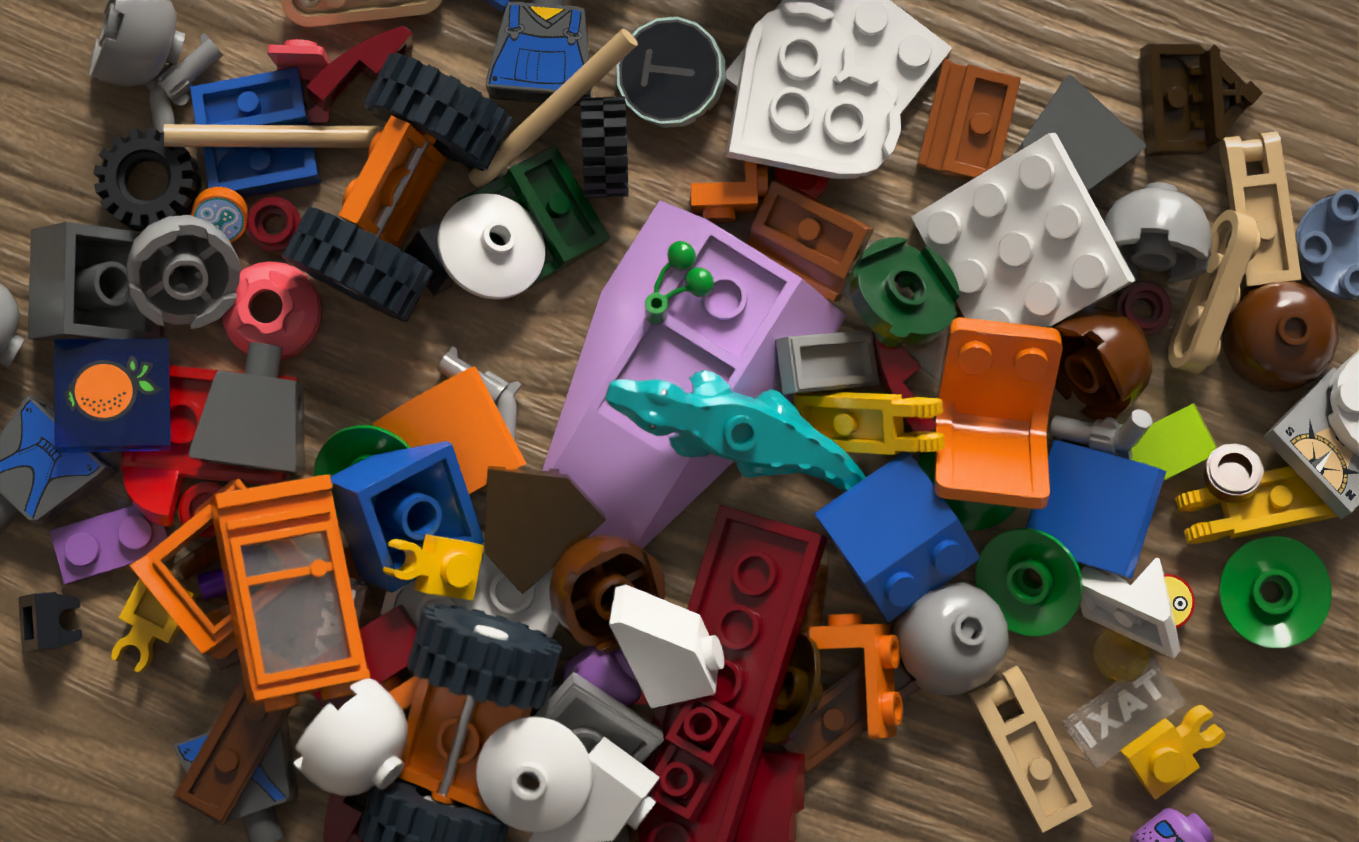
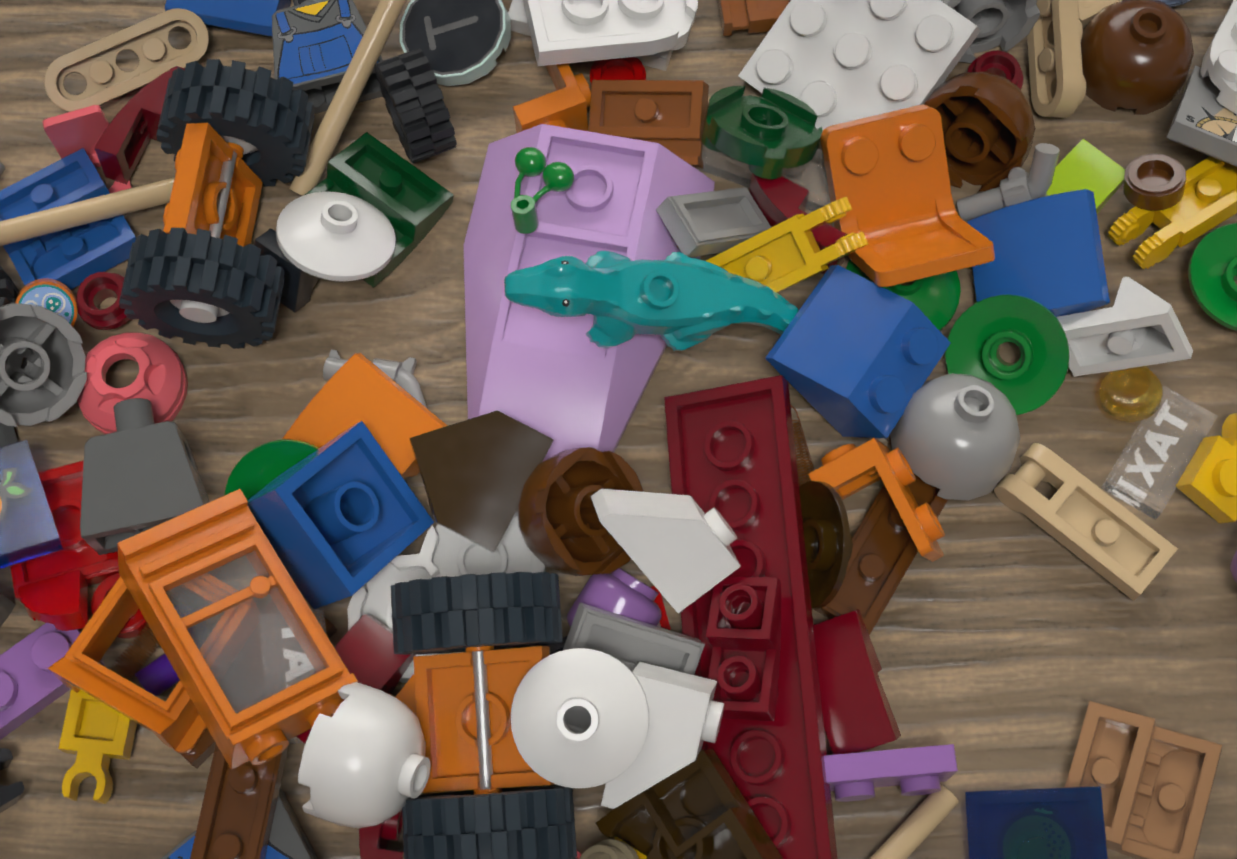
camera: 20 degrees left, 15 degrees down
yellow plate [383,534,484,601] -> none

